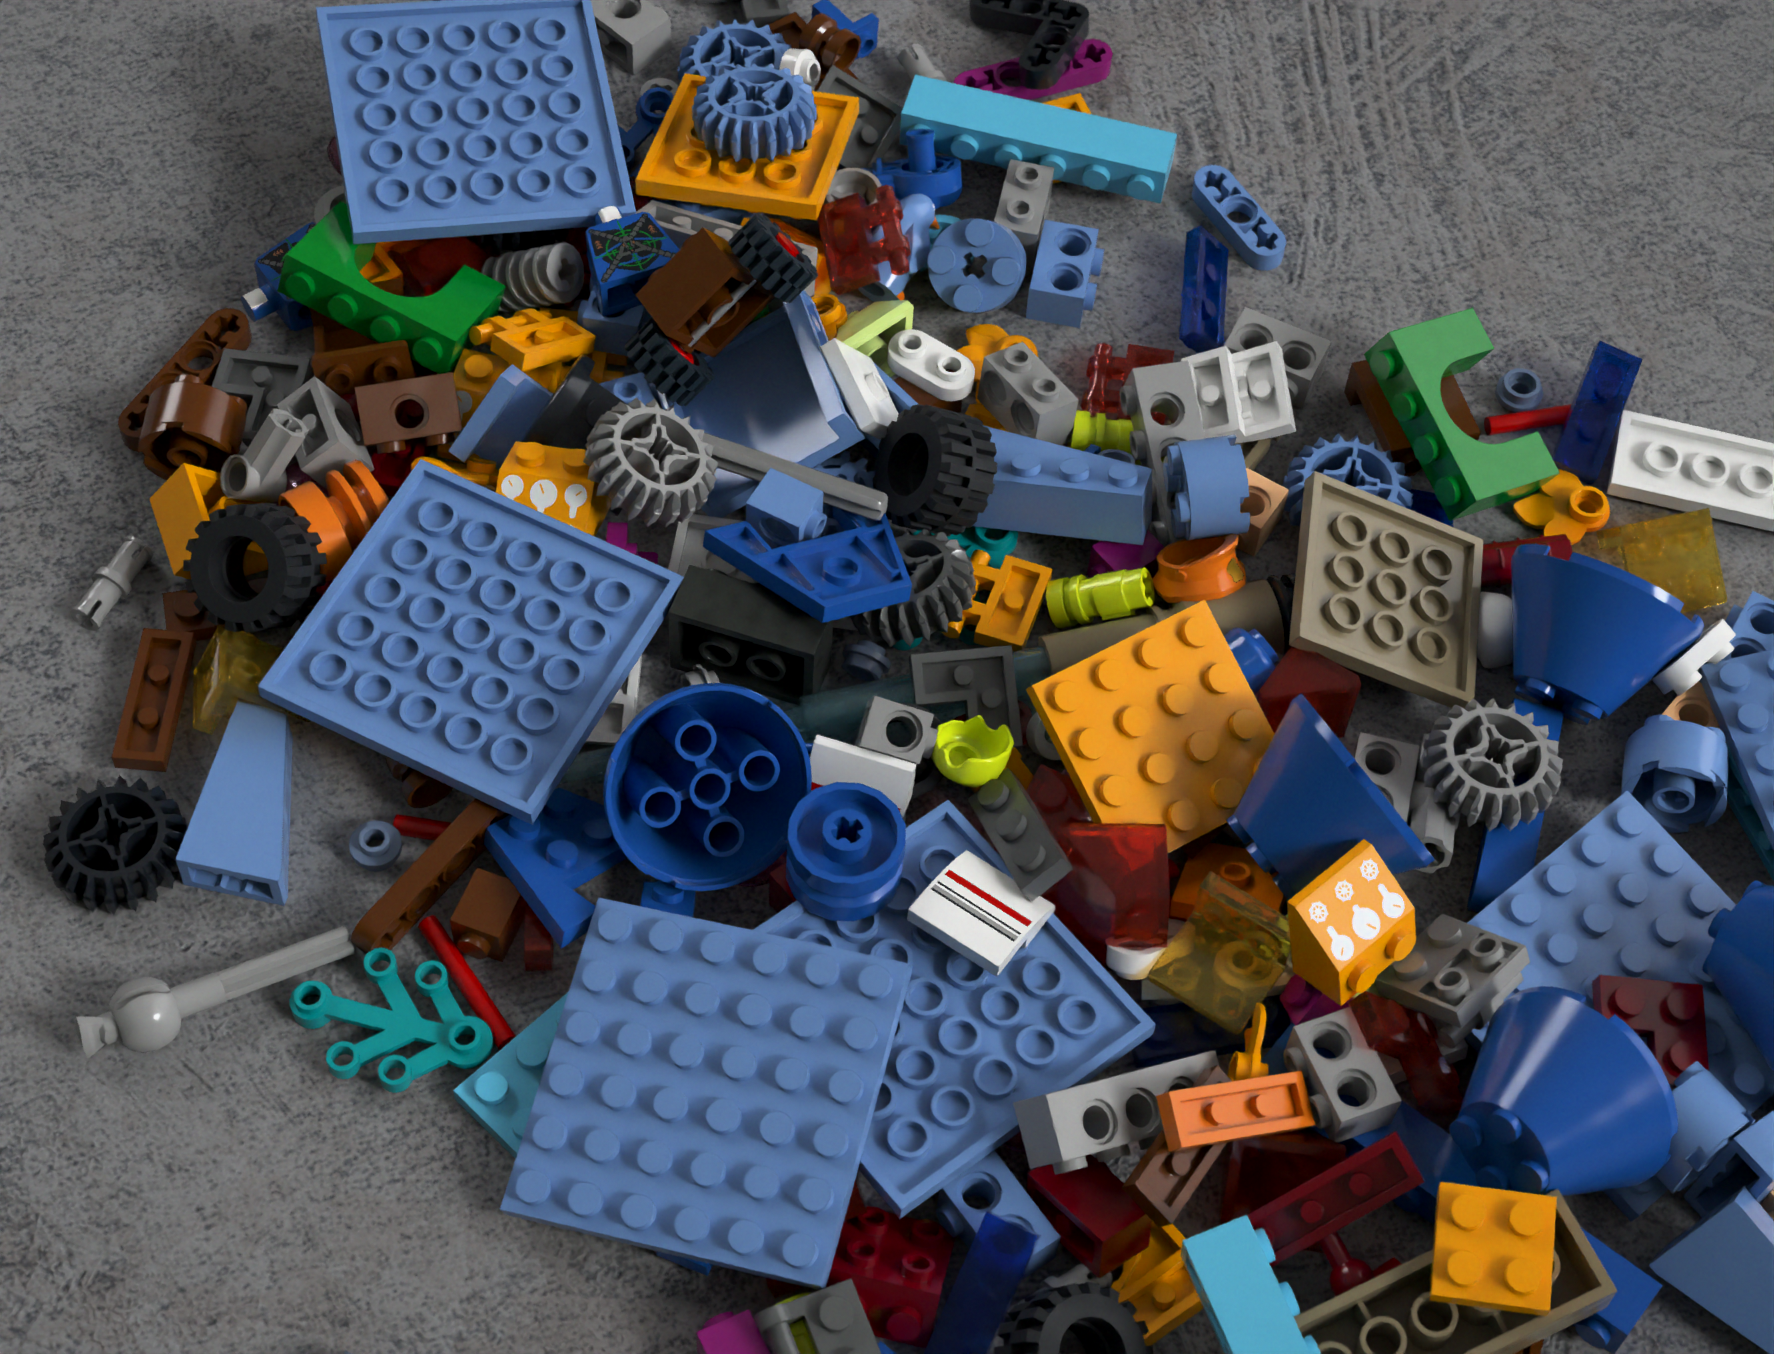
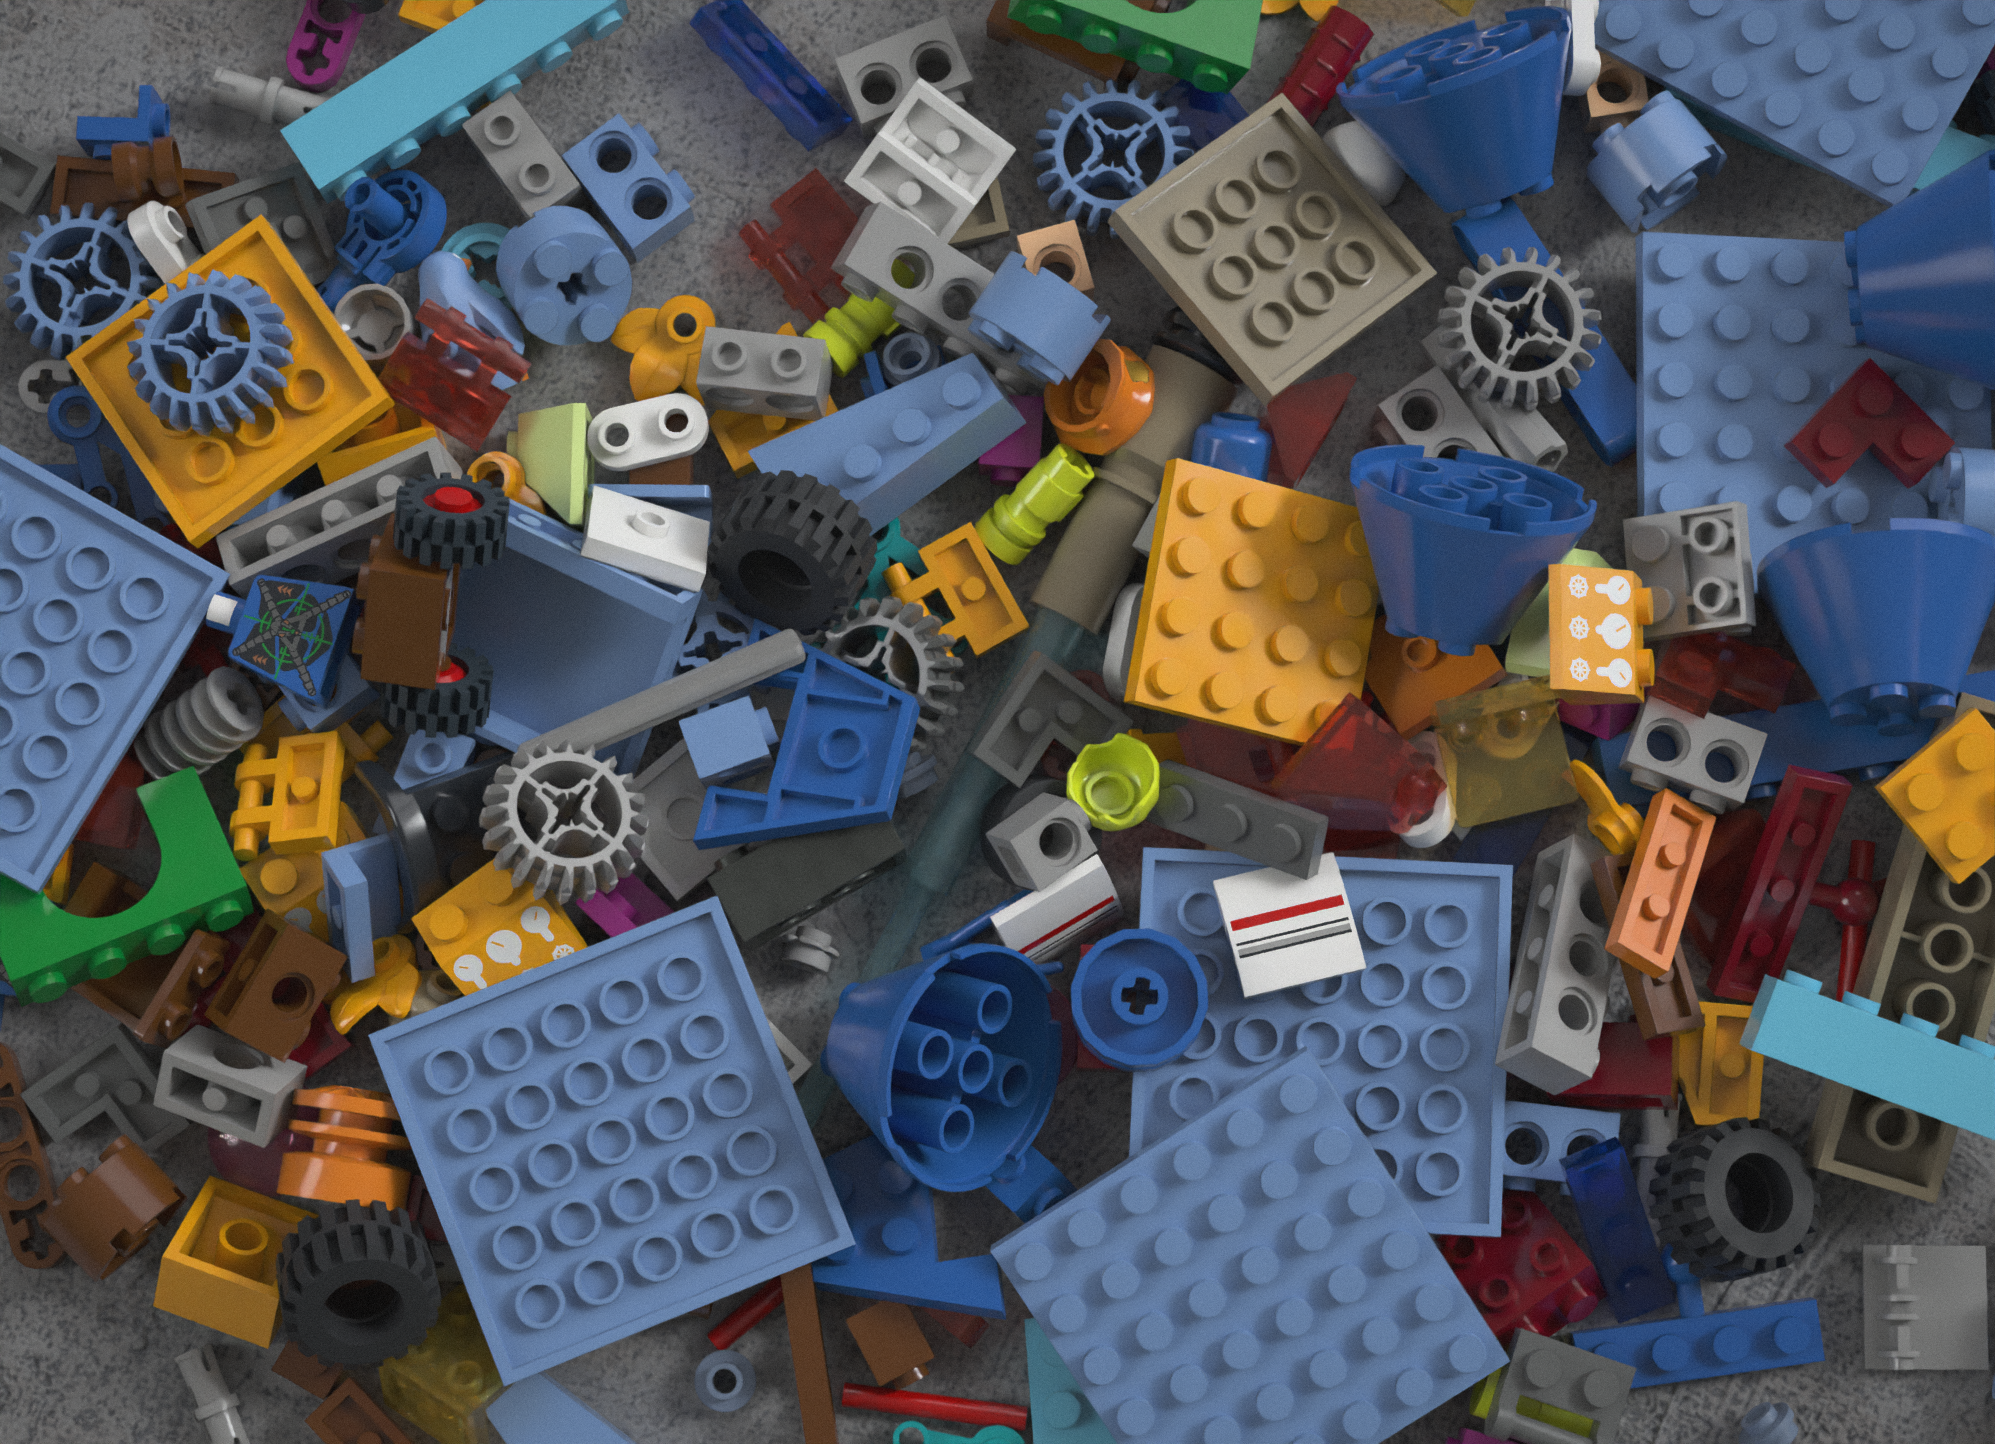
camera: 45 degrees left, 25 degrees up
light grey piece [220,408,309,503] -> none

